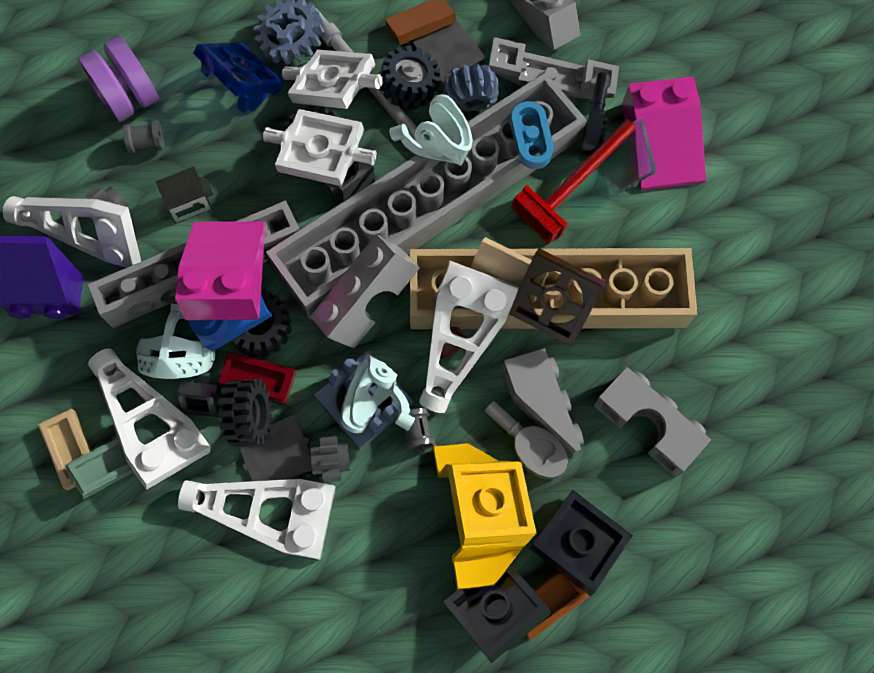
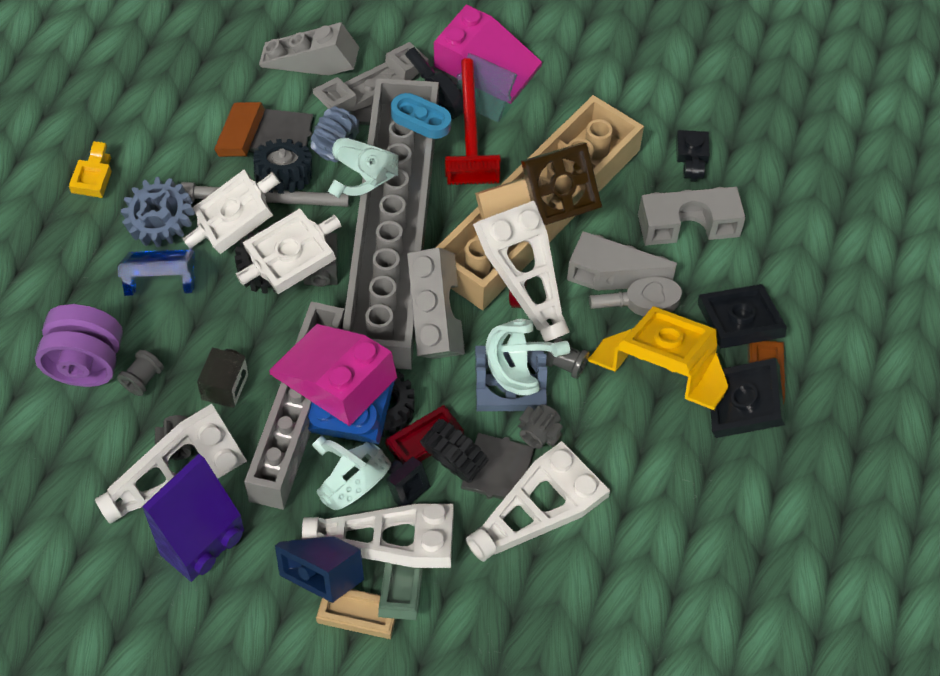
camera: 50 degrees left, 15 degrees down
none -> dark blue slope [275,536,364,603]
none -> black plate [676,130,710,182]

